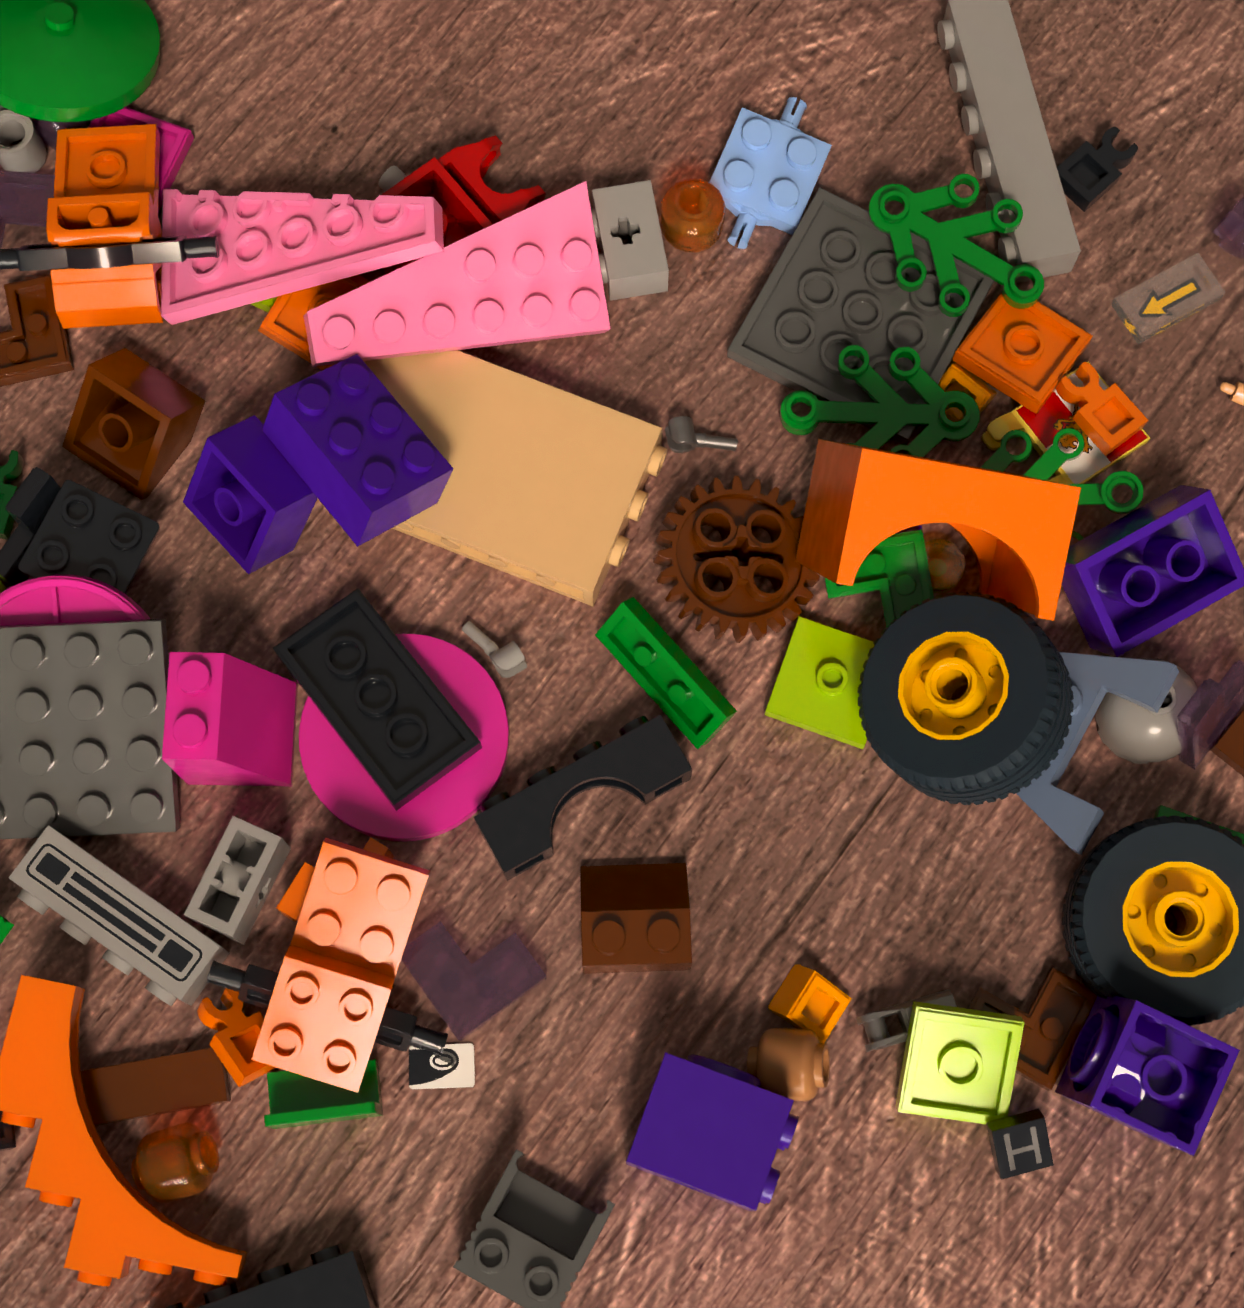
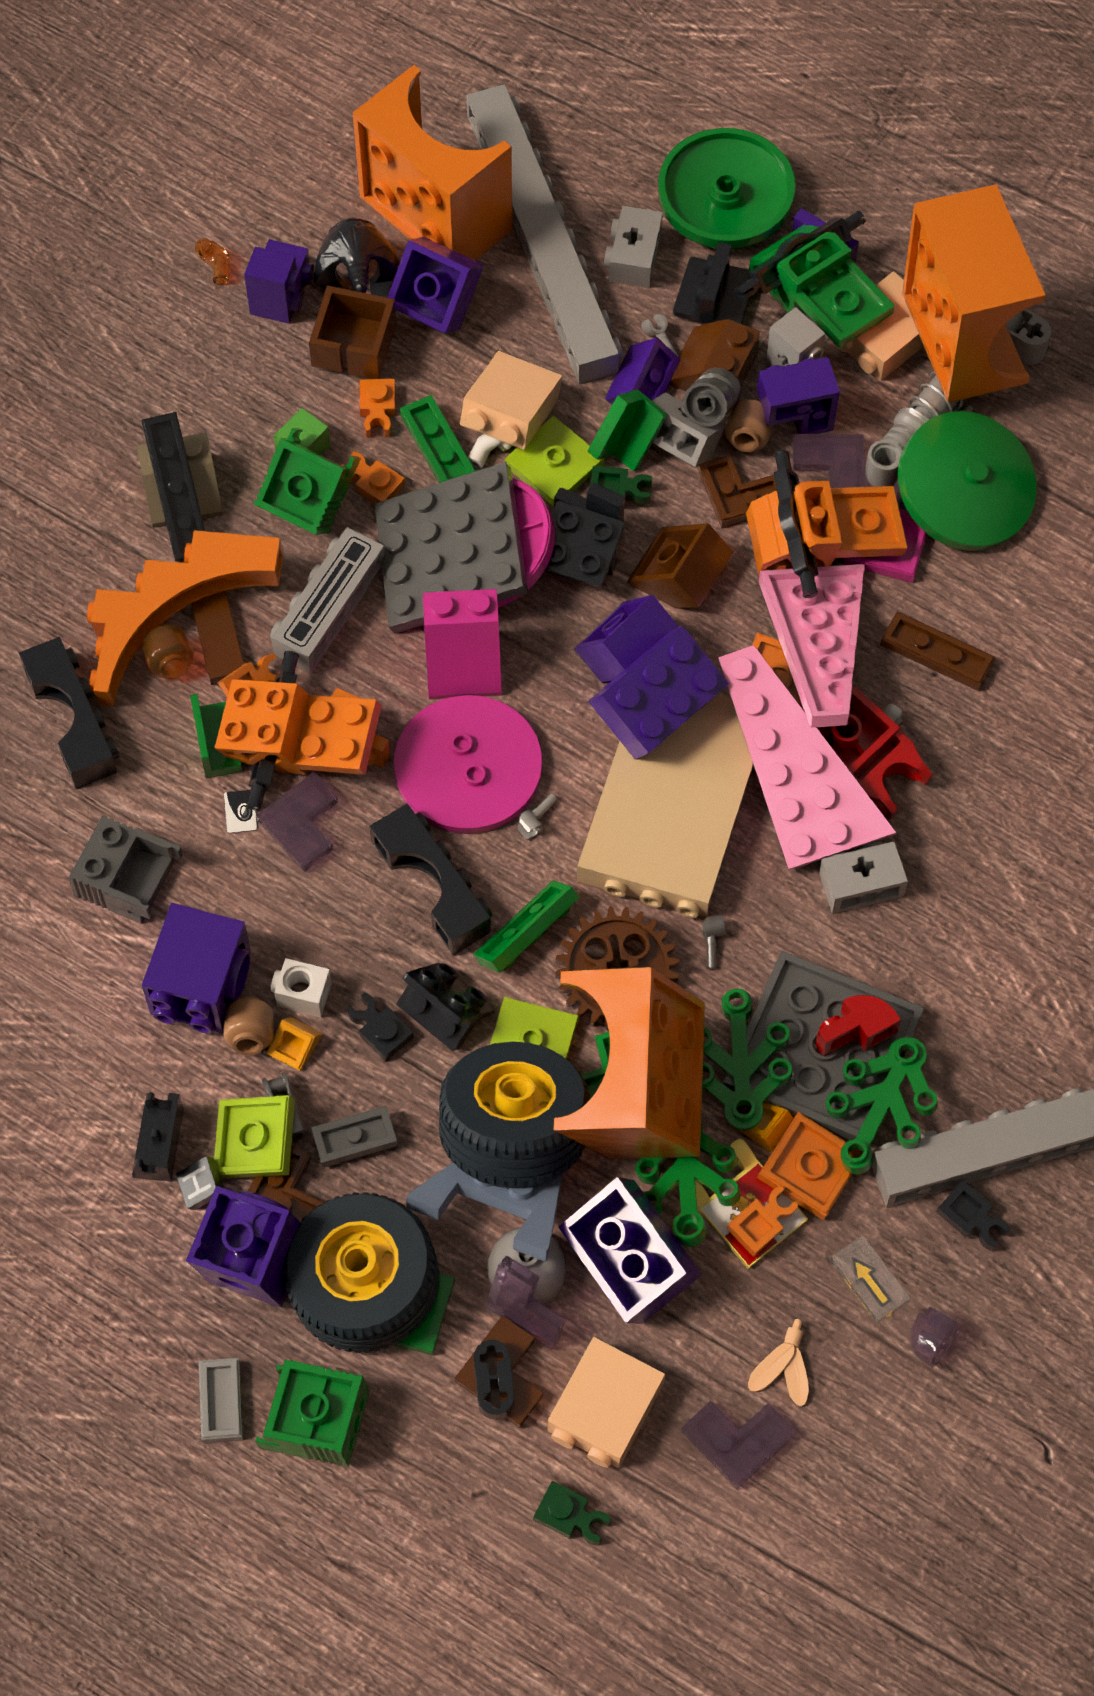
camera: 85 degrees right, 10 degrees down
light grey brick [184,816,291,945] -> none
black tile [273,588,482,811] -> none
reddish brown slope [580,863,692,974] -> none
clear orange head [661,178,725,253] -> none
light blue plate [704,97,832,249] -> none
none -> black hinge [132,1092,184,1182]
none -> white brick [270,958,332,1018]
none -> dark grey plate [311,1106,398,1168]
none -> black plate [346,992,414,1062]
none -> black bracket [396,963,495,1051]
none -> red brick [815,995,901,1057]
none -> reddish brown tile [880,611,996,691]

